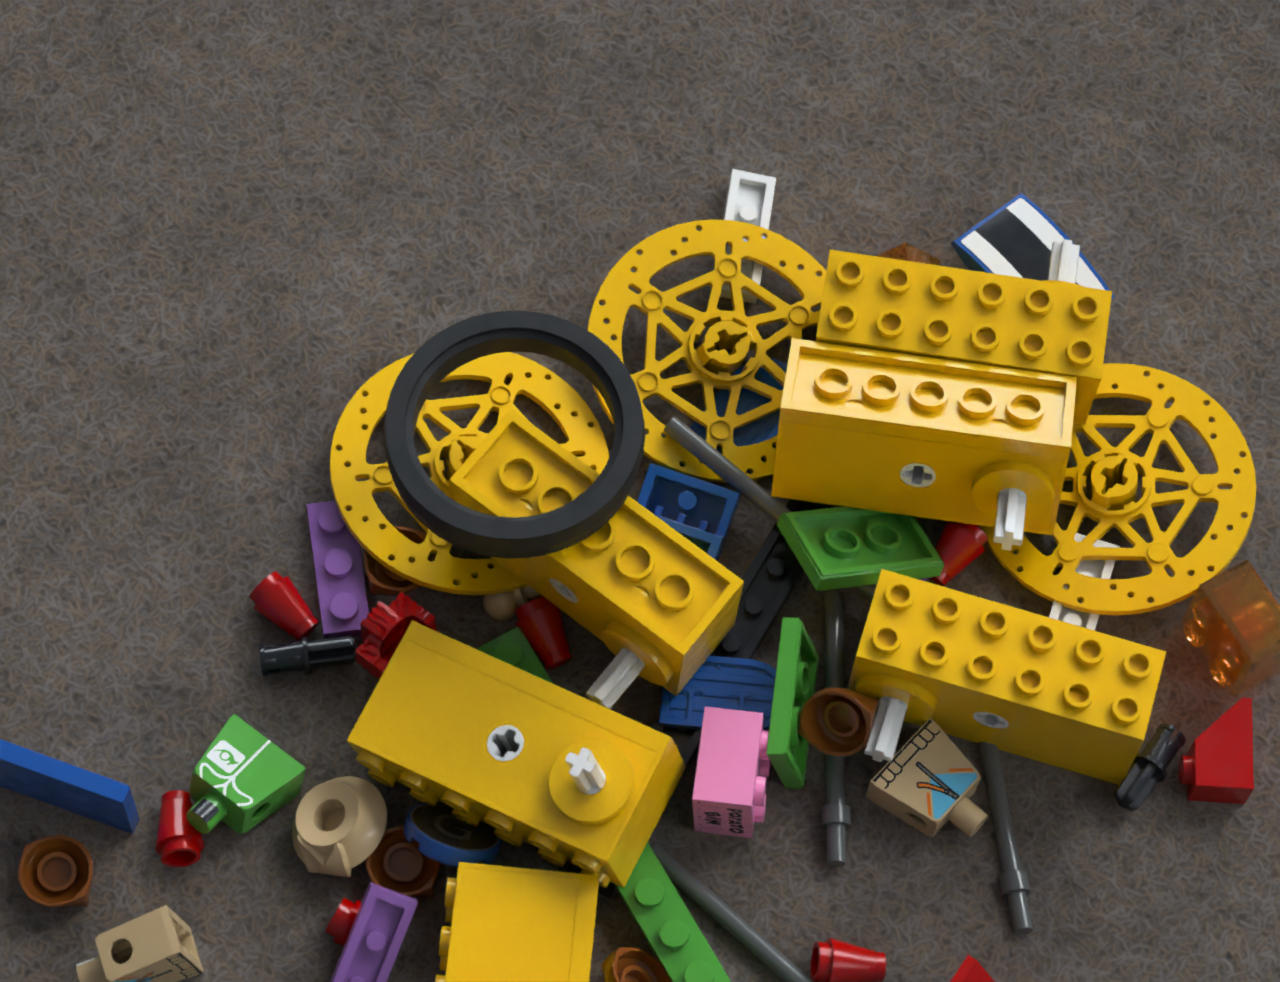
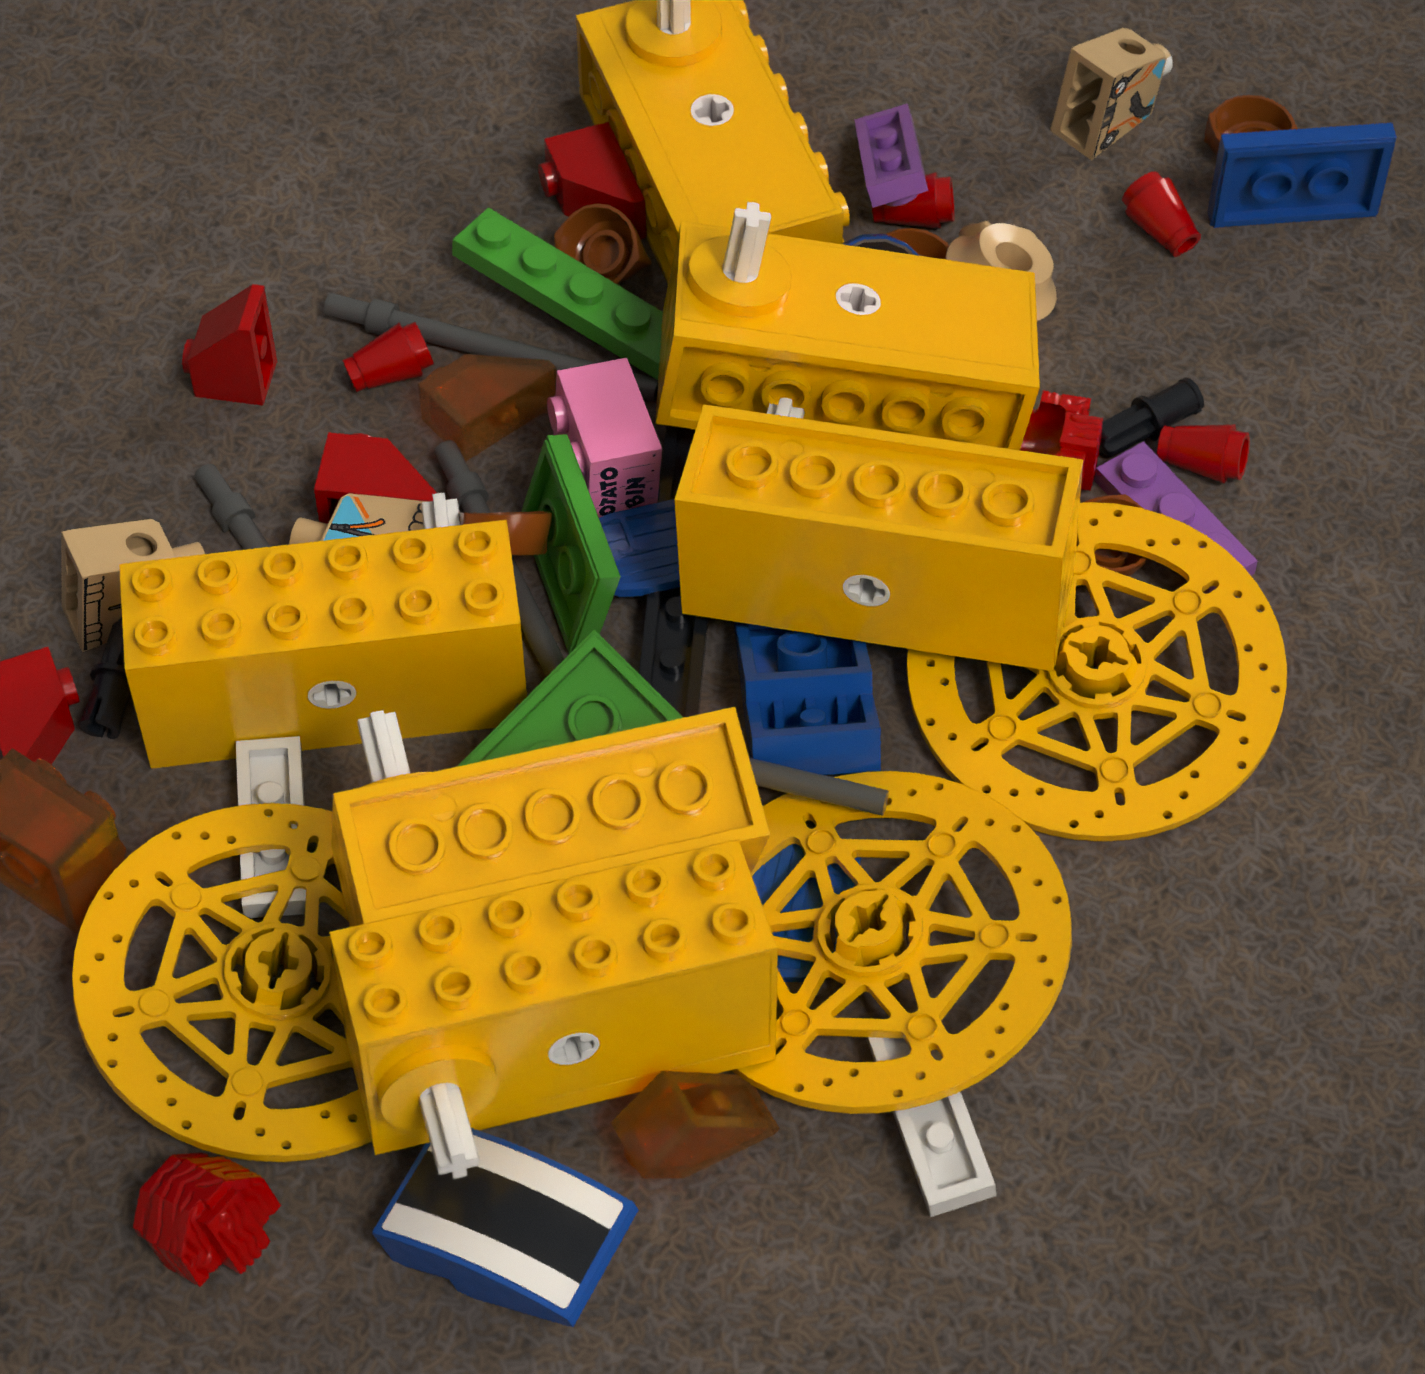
camera: 160 degrees right, 10 degrees down
bright green torso [186,714,306,834] -> none
black tyre [384,311,645,558] -> none
none -> tan torso [61,519,205,652]
none -> red hair [133,1152,281,1287]
none -> red slope [314,432,437,524]
none -> clear orange slope [418,354,557,462]

